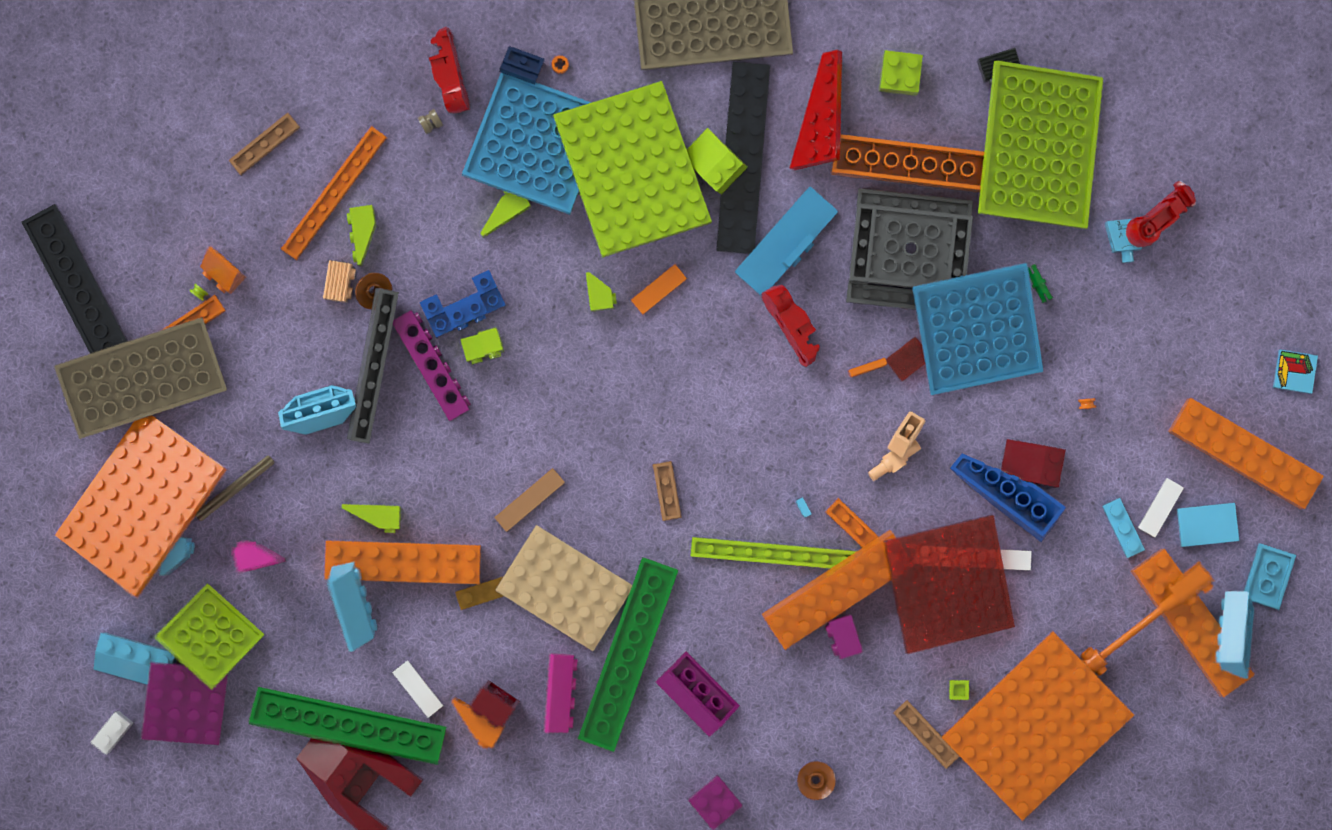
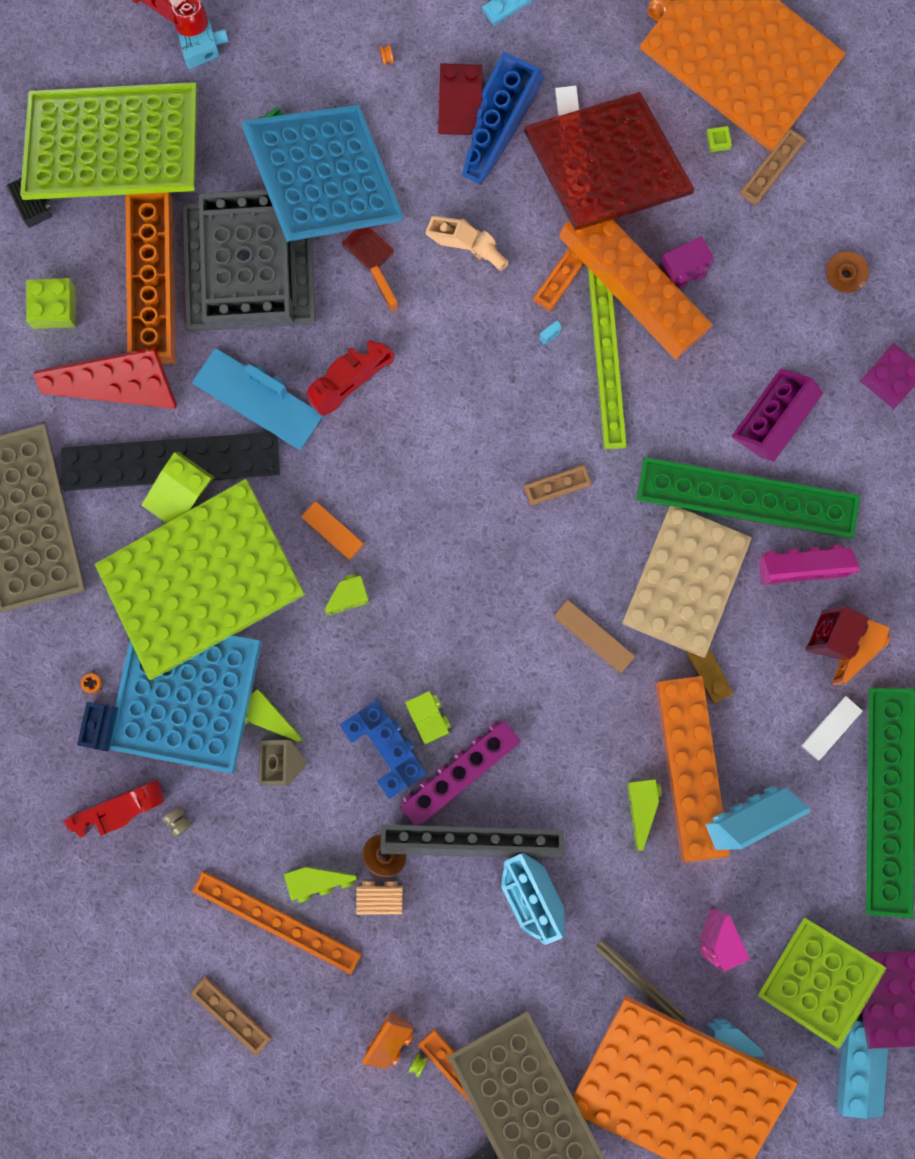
camera: 90 degrees left, 5 degrees down
none -> dark tan slope [259,740,307,786]

